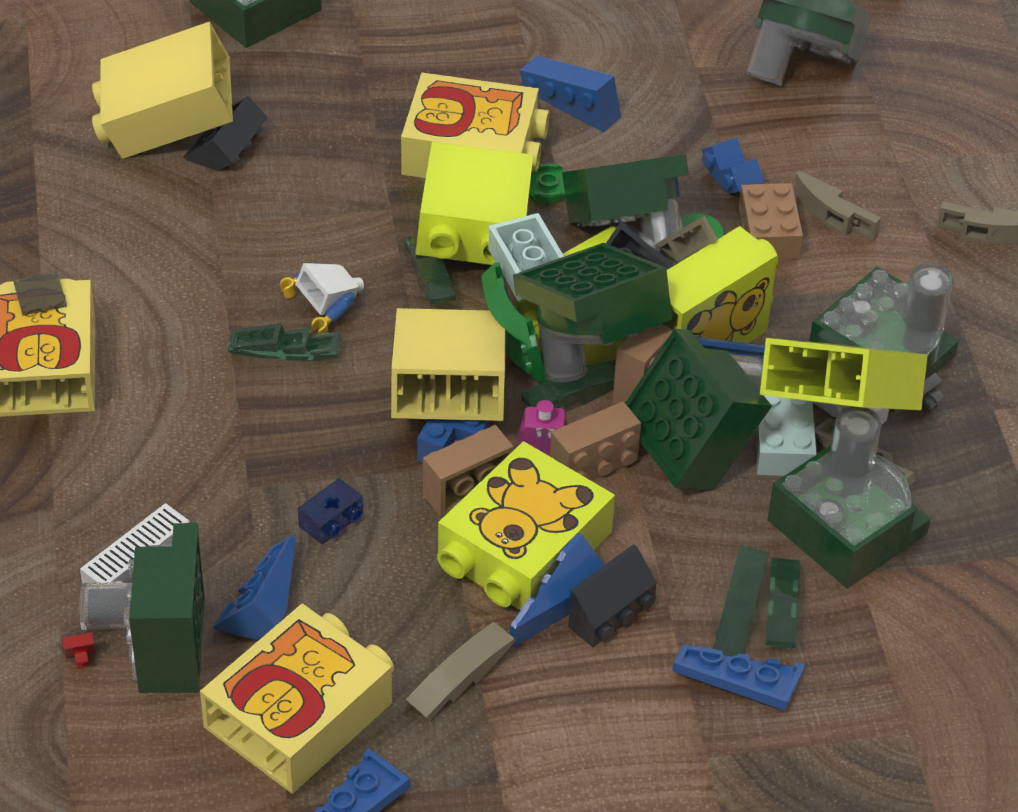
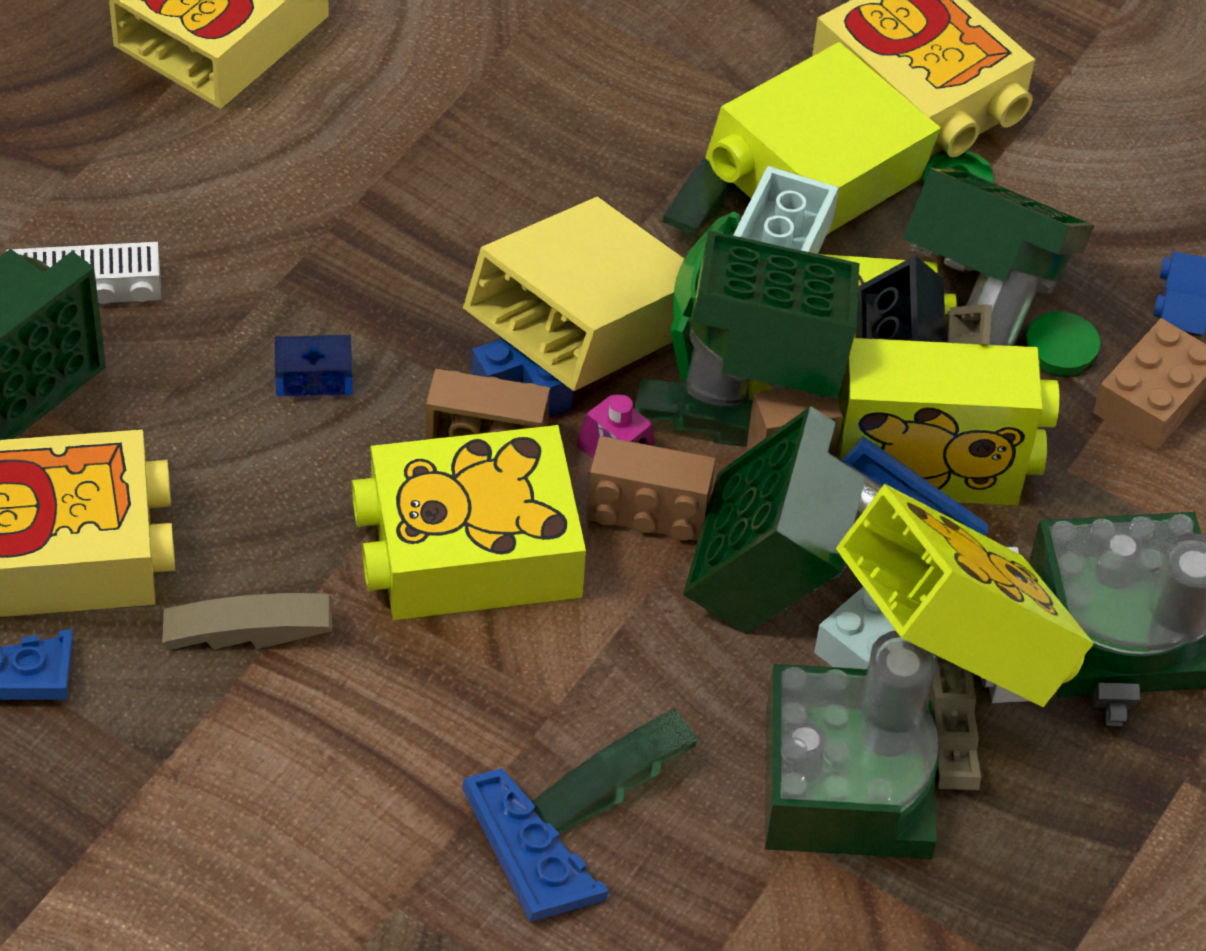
camera: 40 degrees right, 5 degrees up
blue wedge [213,535,295,640] -> none
clear green slope [227,323,342,360] -> none
white torso [280,263,364,338] -> none
blue wedge [510,533,604,647] -> none
blue wedge [520,56,621,132] -> none
black slope [568,544,657,647] -> none
clear green slope [765,557,800,648] -> none

